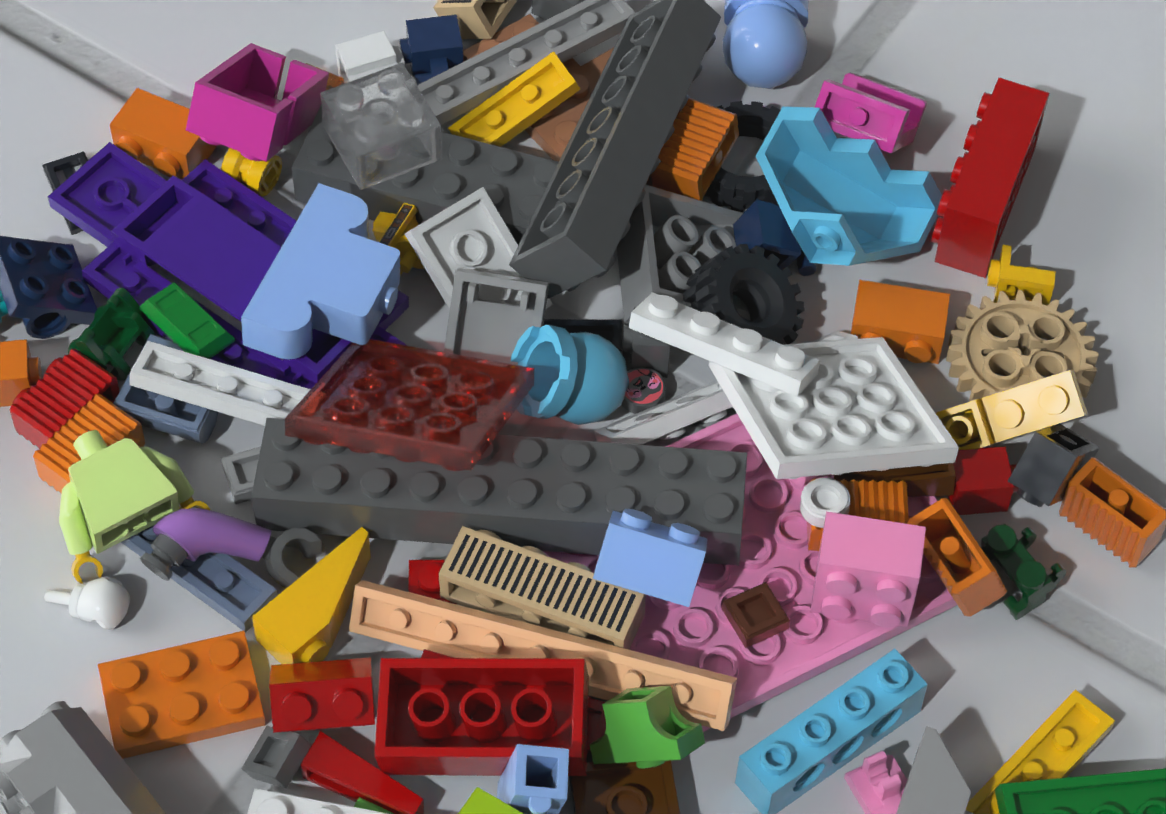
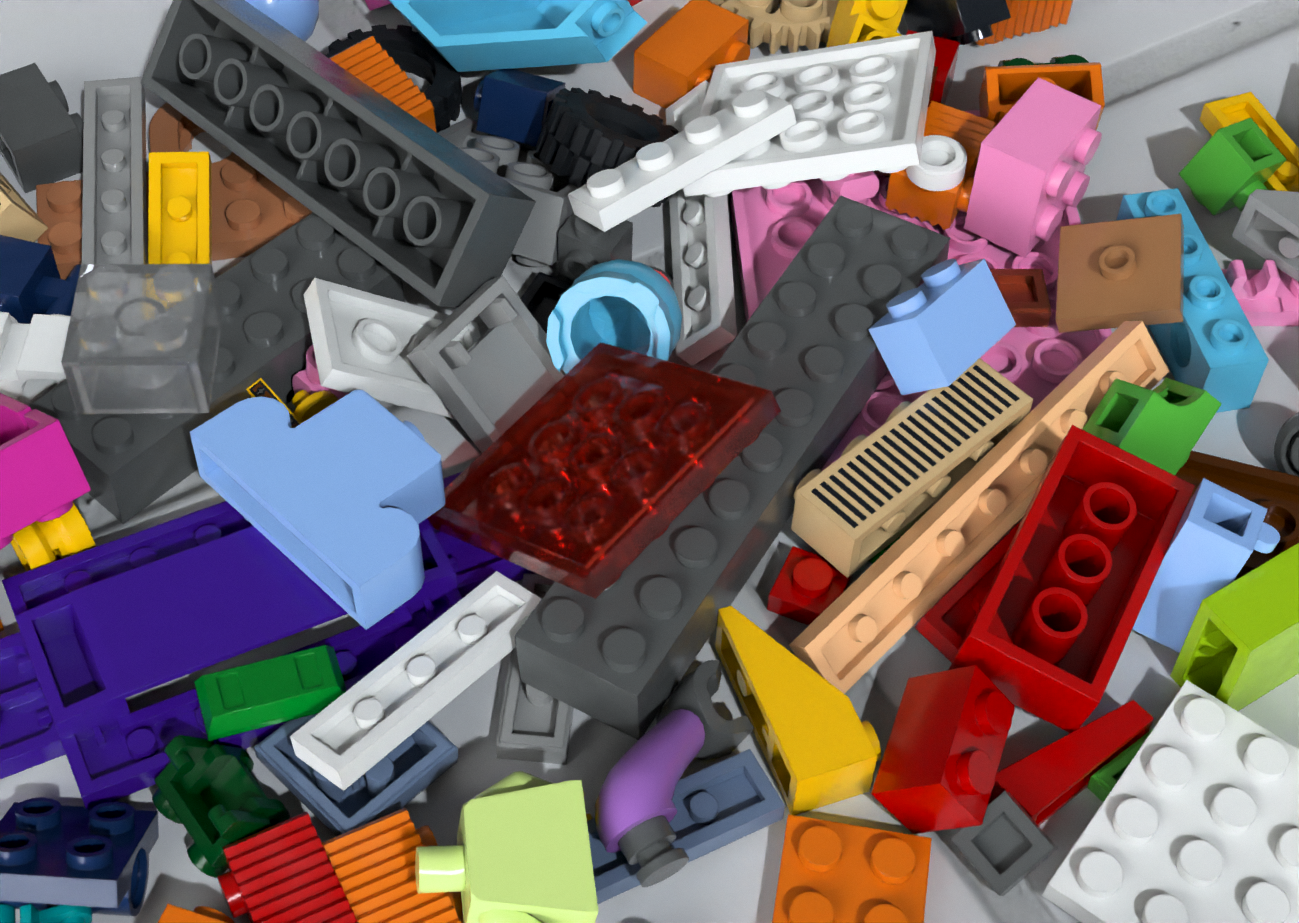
camera: 65 degrees left, 5 degrees down
none -> medium nougat plate [1056,214,1184,333]
none -> bright green brick [1179,118,1287,216]

